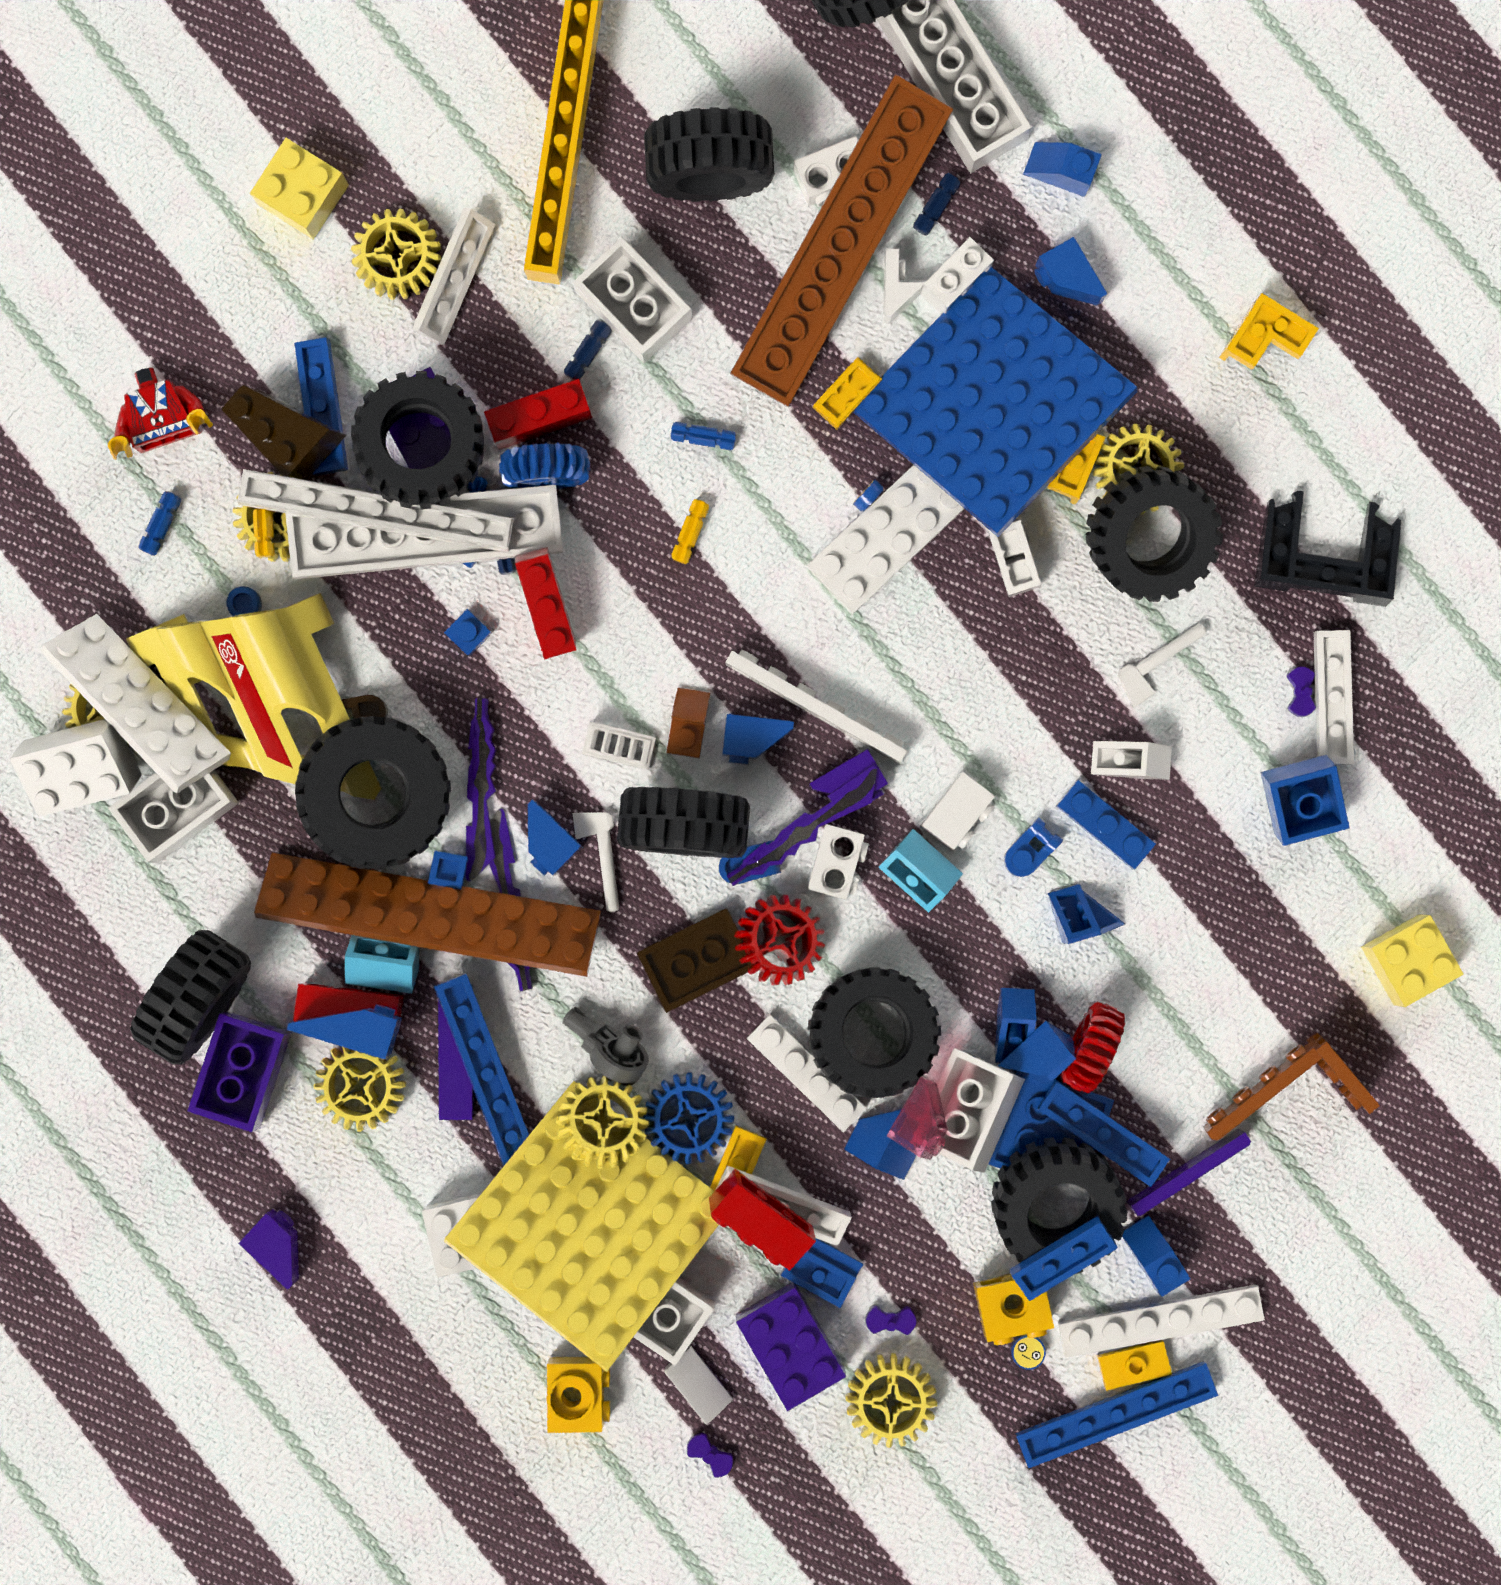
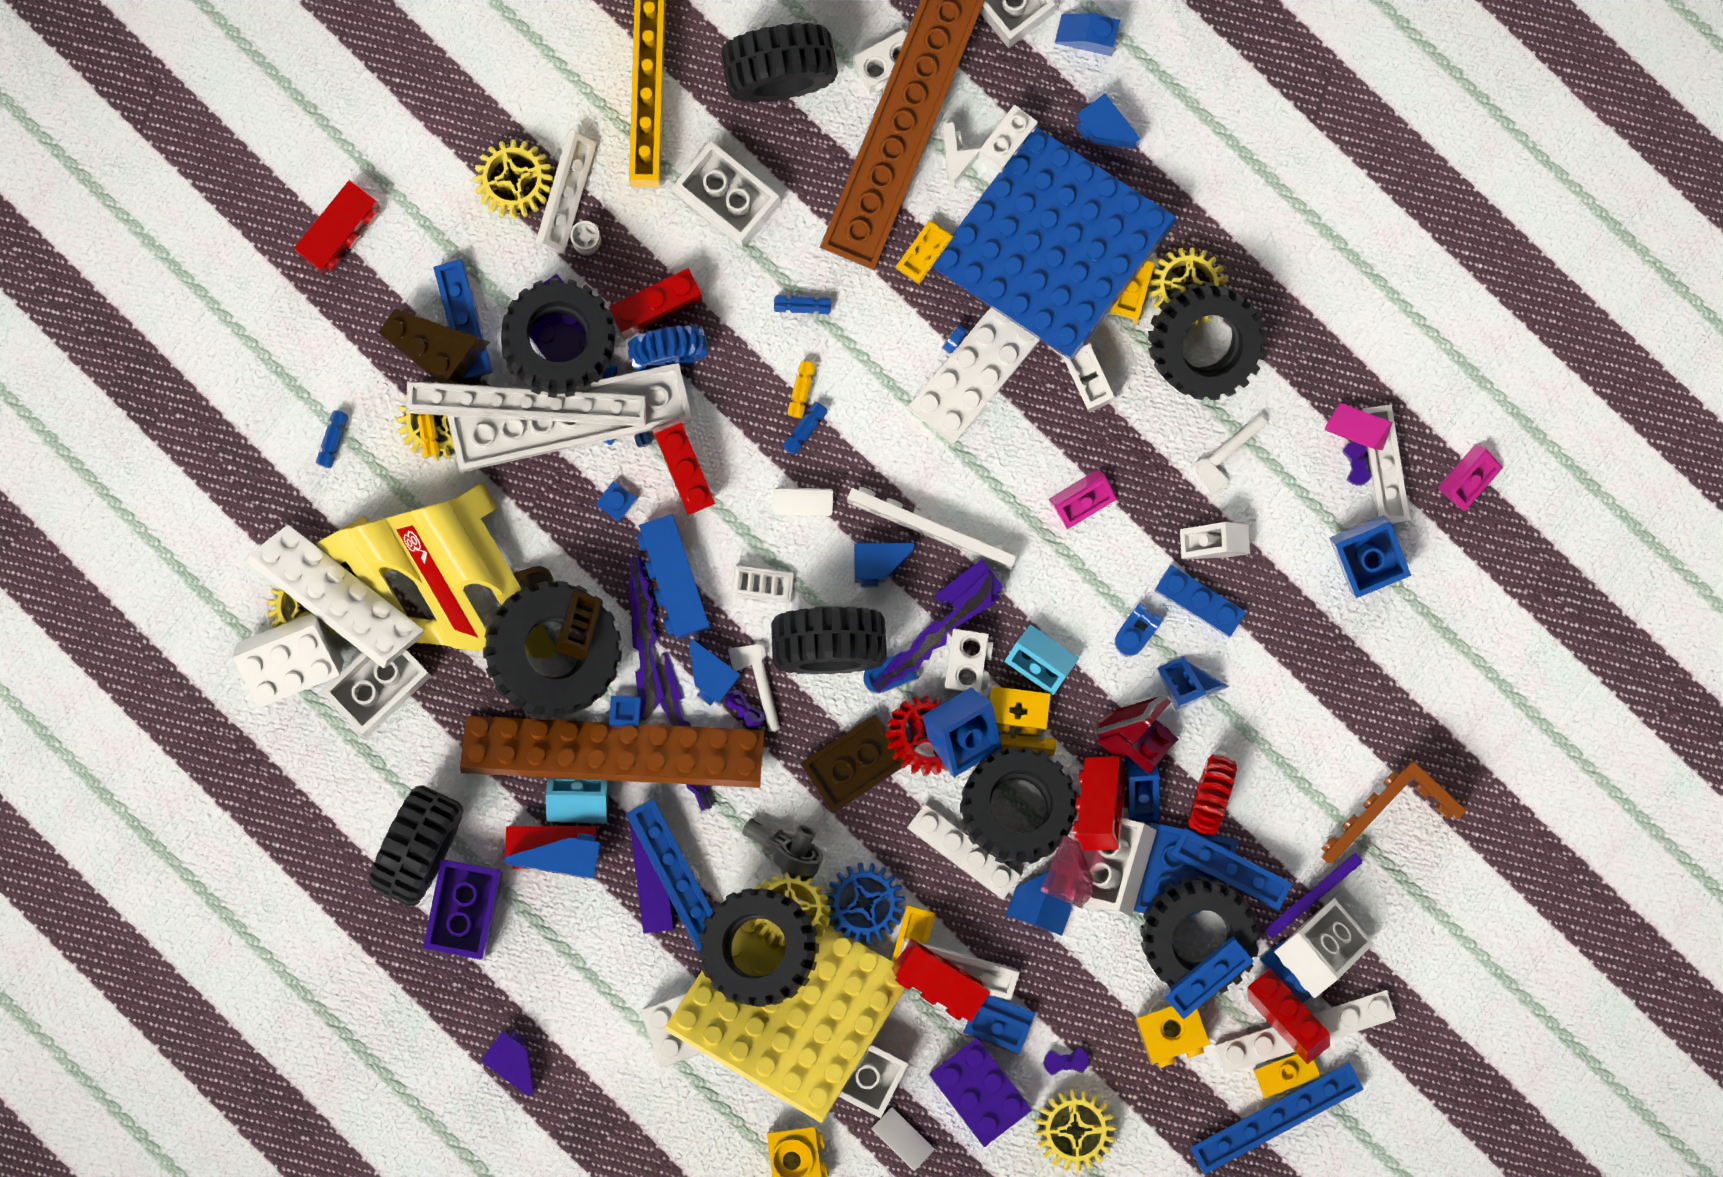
camera: 10 degrees left, 5 degrees down
torso [108,368,213,460] -> none
blue tile [226,586,262,616] -> none
light yellow brick [250,138,349,240] -> none
light yellow gear [314,1047,406,1132] -> none
dark blue axle [564,320,611,380] -> none
dark orange slope [666,688,711,759] -> none
dark blue axle [913,173,960,236] -> none
white brick [920,772,995,850] -> none
blue slope [998,1021,1076,1082] -> none
light yellow tile [1011,1334,1046,1370] -> none
yellow panel [1219,293,1319,370] -> none
black wedge [1254,491,1401,607] -> none
light yellow brick [1361,914,1464,1007] -> none
none -> red brick [294,180,380,275]
none -> dark brown slope [555,590,602,660]
none -> white wheel [570,221,601,255]
none -> blue brick [635,514,710,641]
none -> black tyre [698,888,819,1007]
none -> dark purple piece [725,690,765,728]
none -> white slope [773,487,833,516]
none -> blue axle [783,402,827,455]
none -> blue slope [923,687,1002,777]
none -> yellow brick [989,686,1051,736]
none -> yellow axle [999,734,1056,756]
none -> dark pink slope [1049,470,1117,529]
none -> red brick [1073,756,1127,851]
none -> dark red piece [1095,696,1179,774]
none -> red brick [1247,969,1330,1065]
none -> white brick [1275,898,1374,998]
none -> dark pink slope [1324,403,1393,450]
none -> dark pink slope [1438,445,1503,511]

